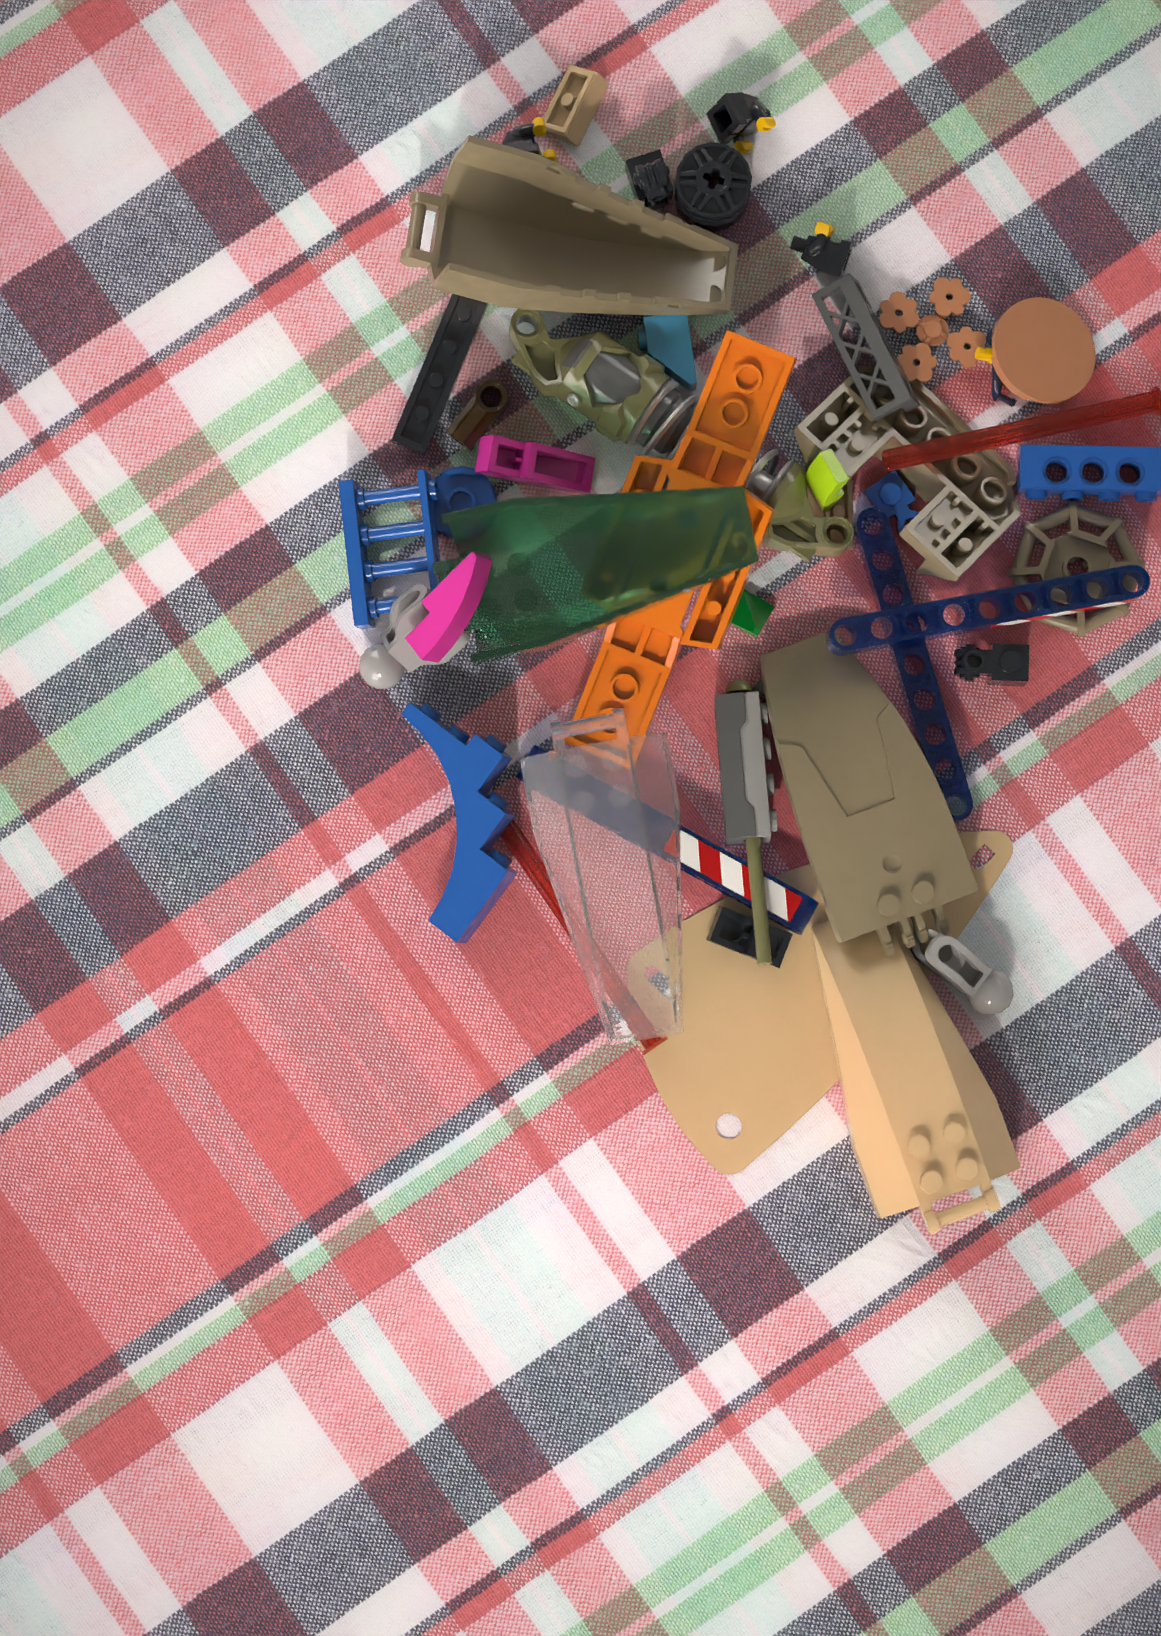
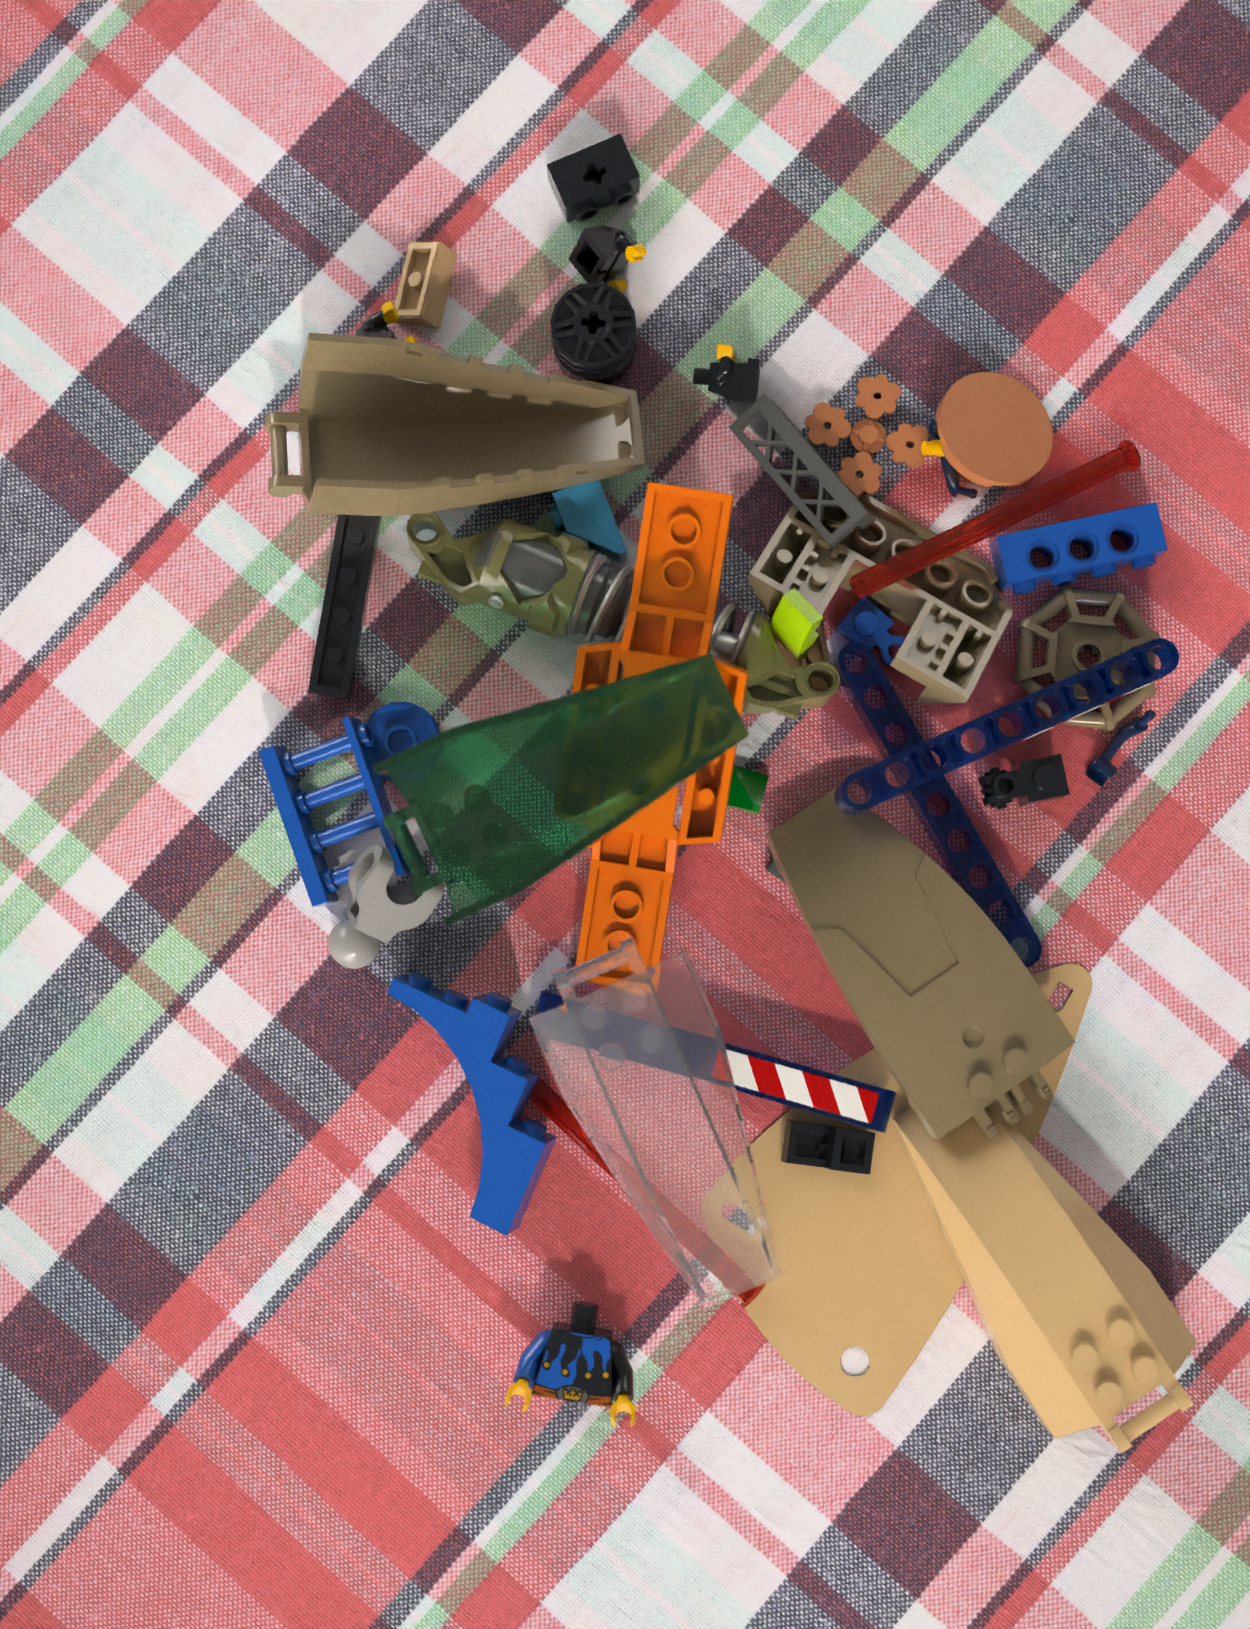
camera: 10 degrees left, 0 degrees up
dark pink slope [405,551,493,663] -> none
dark brown piece [446,380,509,452] -> none
dark pink slope [474,435,595,494] -> none
black brick [625,149,673,210] -> none
piece [714,679,777,965] -> none
light grey piece [909,928,1014,1015] -> none
none -> torso [504,1301,636,1427]
none -> black brick [547,133,640,223]
none -> dark blue piece [1085,710,1155,787]

